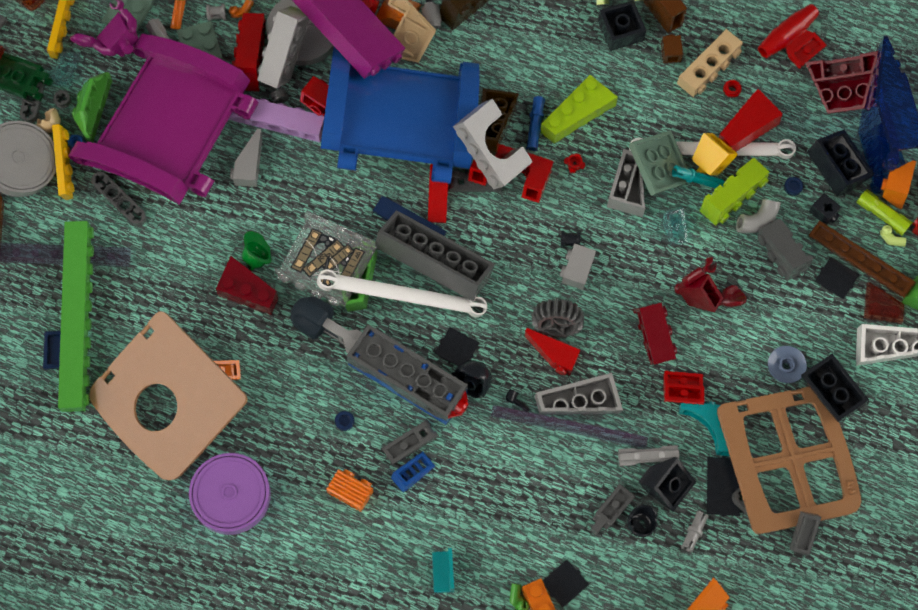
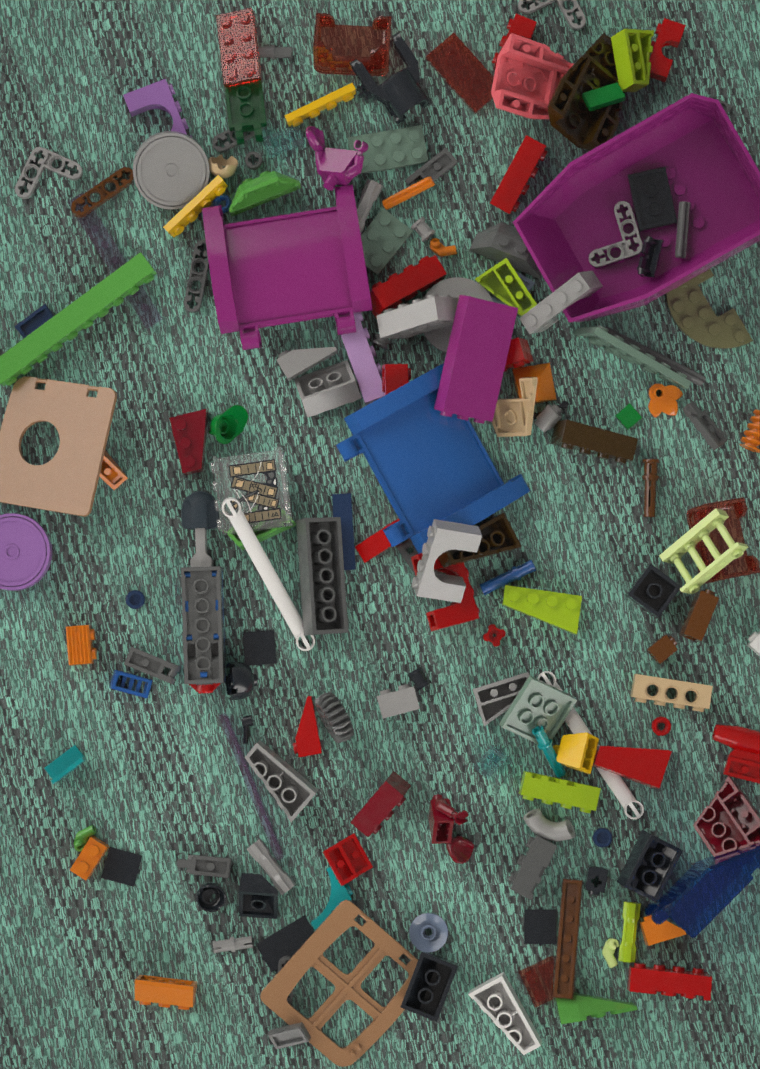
camera: 65 degrees right, 15 degrees up
none -> light grey slope [294,360,361,417]

